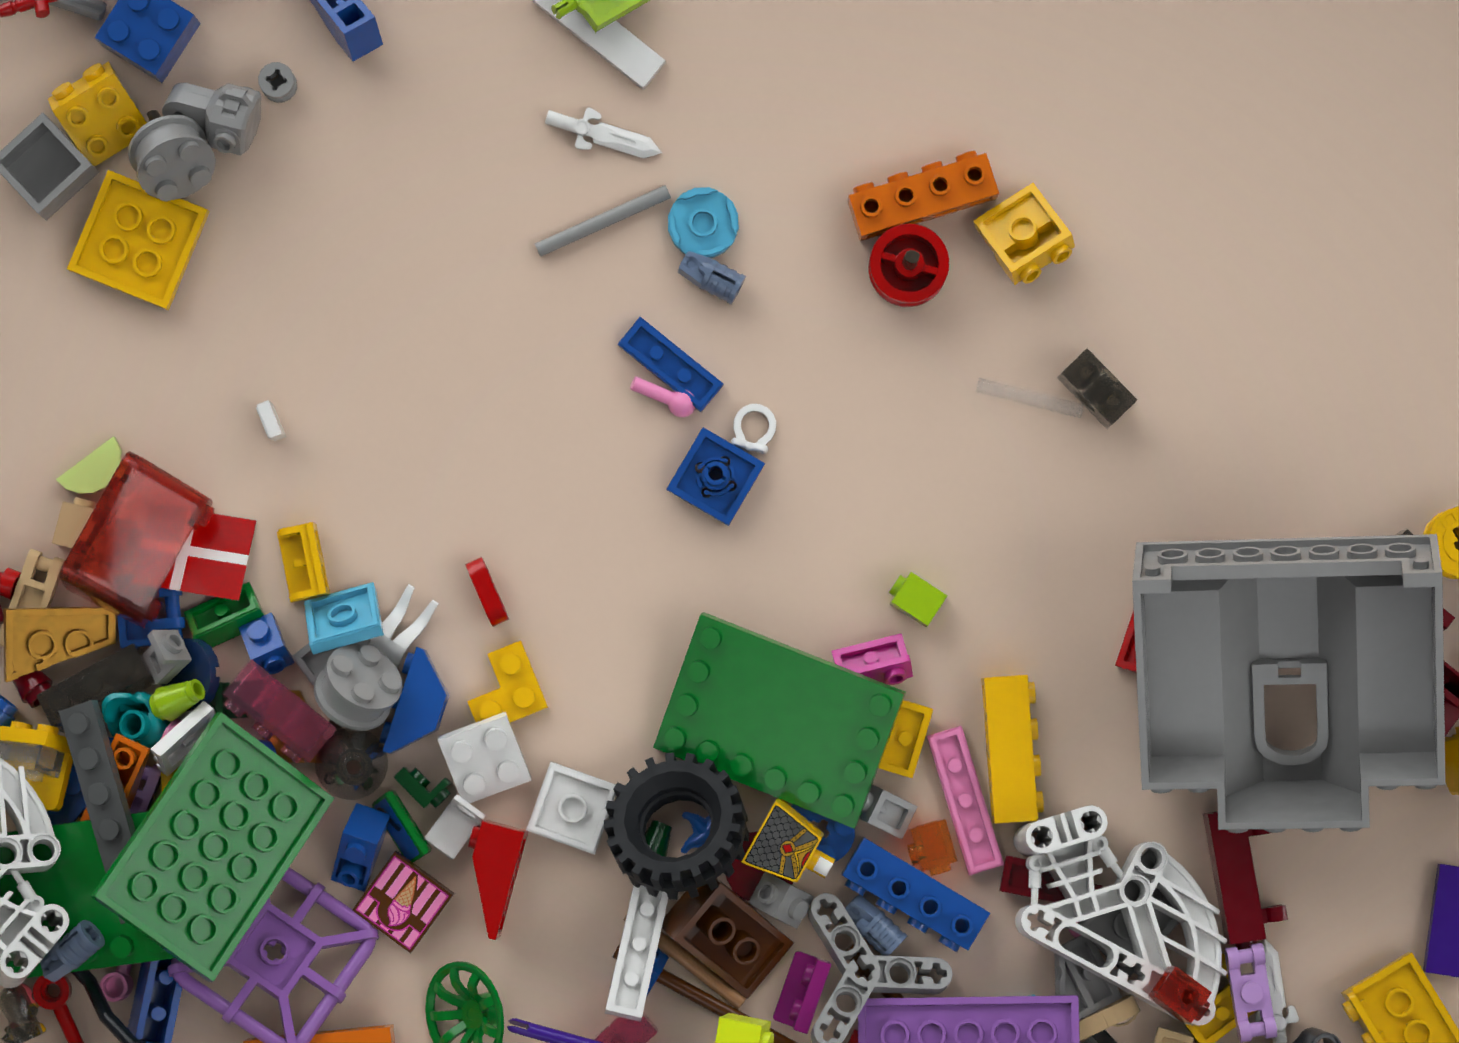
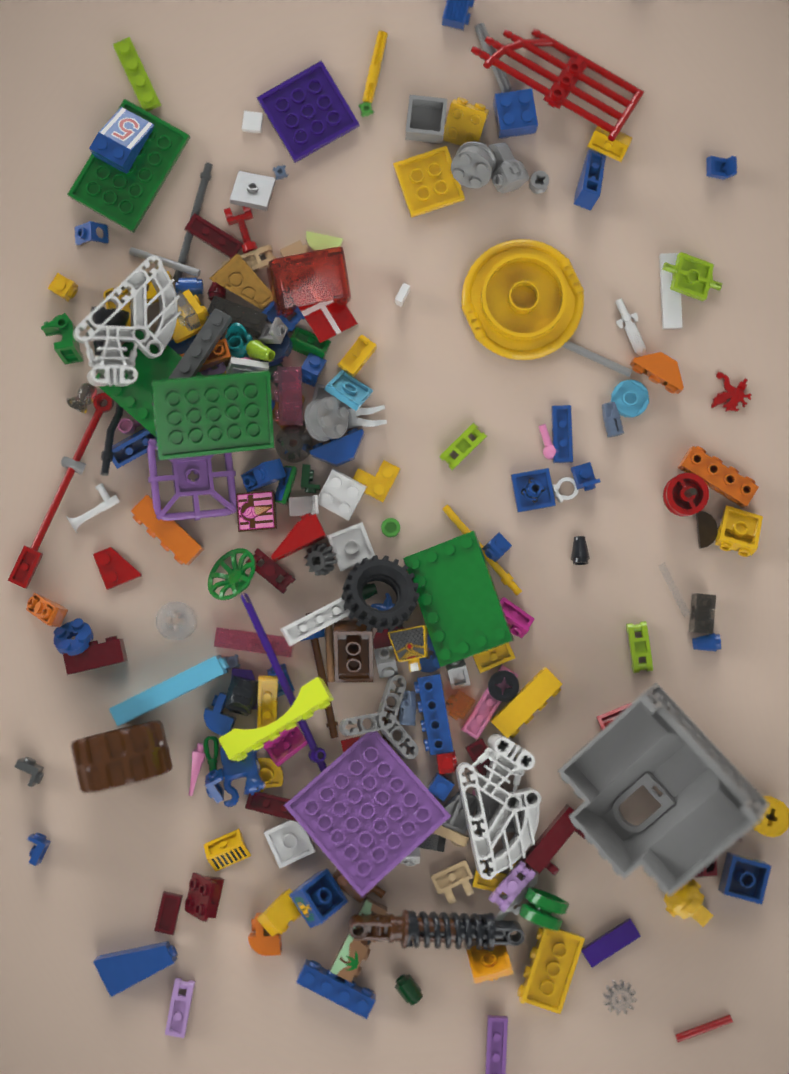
camera: 50 degrees right, 0 degrees up
sand blue hinge [40,920,105,982] -> none
red beam [465,557,509,627] -> none
magenta bracket [773,951,832,1034] -> none
lime brick [888,572,947,627] -> none
clear red brick [1147,966,1212,1023] -> none
none -> dark red plate [245,548,296,594]
none -> dark grey gear [304,543,338,576]
none -> bright green tile [381,518,400,538]
none -> blue brick [427,772,454,801]
none -> red brick [436,750,458,775]
none -> lime plate [439,423,487,470]
none -> yellow bar [442,504,522,596]
none -> yellow piece [461,239,584,360]
none -> blue bracket [482,532,512,562]
none -> black gear [488,670,519,702]
none -> green wheel [519,887,569,931]
none -> blue bracket [571,462,601,491]
none -> black cone [571,536,590,565]
none -> lime plate [626,621,653,673]
none -> orange slope [629,352,684,394]
none -> blue cone [692,633,721,652]
none -> dark brown tile [696,511,718,549]
none -> red piece [711,372,752,412]

